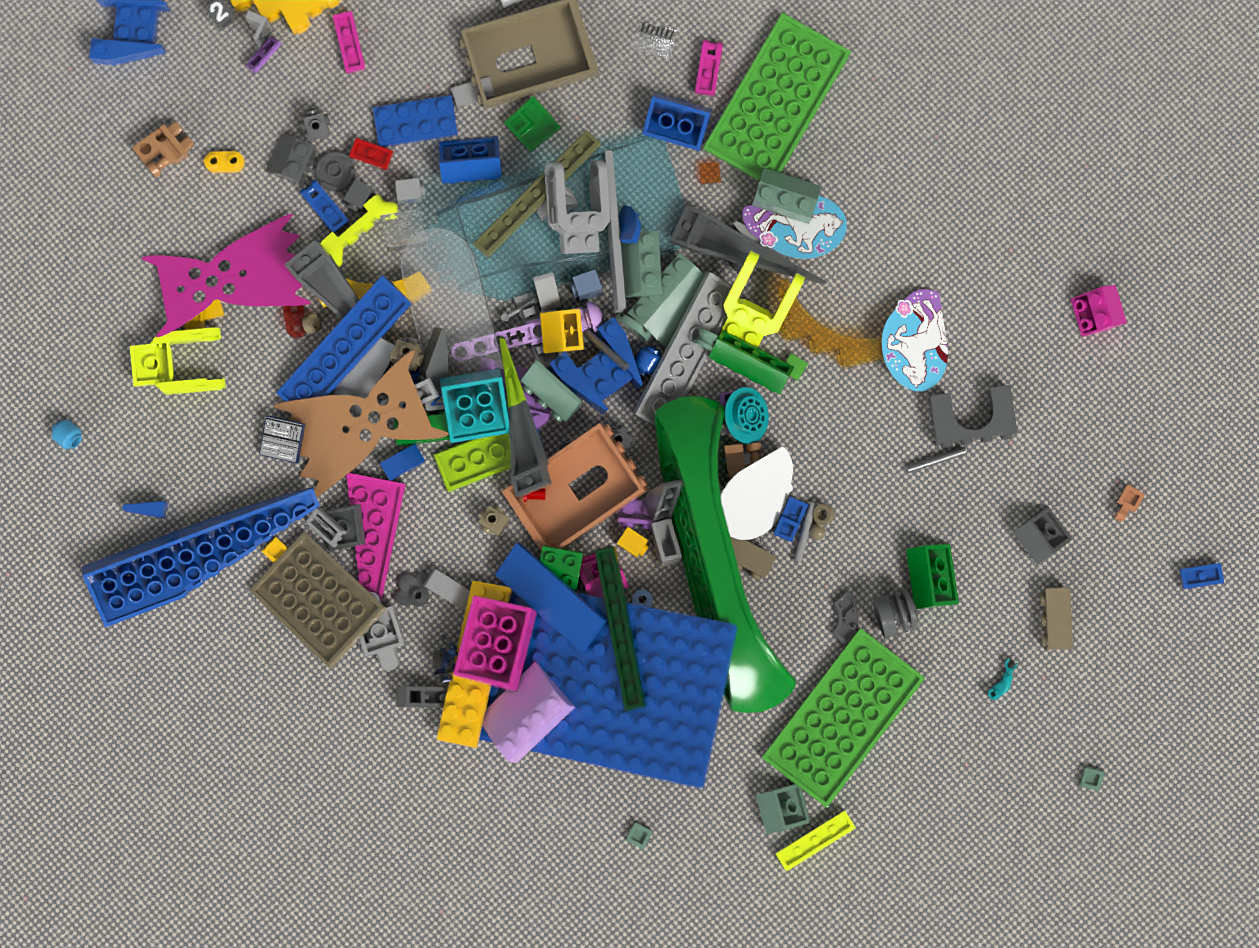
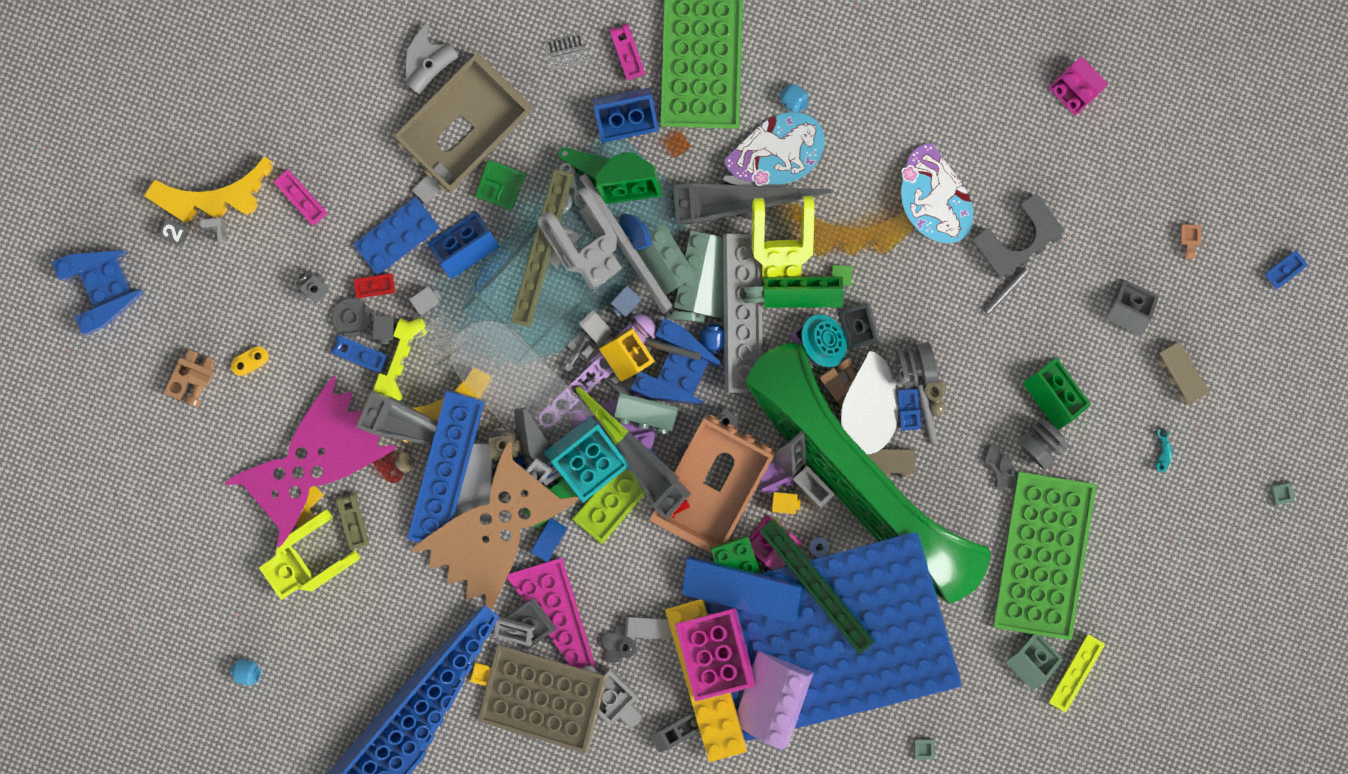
camera: 30 degrees left, 5 degrees up
blue slope [122,501,168,519] -> none
medium lavender slope [245,36,282,74] -> none
light grey tile [259,415,306,463] -> none
dark grey slope [265,135,318,186] -> none
animal [432,634,458,687] -> none
dark tan brick [478,505,510,537] -> none
sand green slope [752,168,821,224] -> none
none -> olive plate [336,492,370,550]
none -> green slope [558,147,662,214]
none -> dark azure head [779,84,810,113]
none -> dark grey slope [839,303,880,350]
none -> dark grey wheel [896,342,939,389]

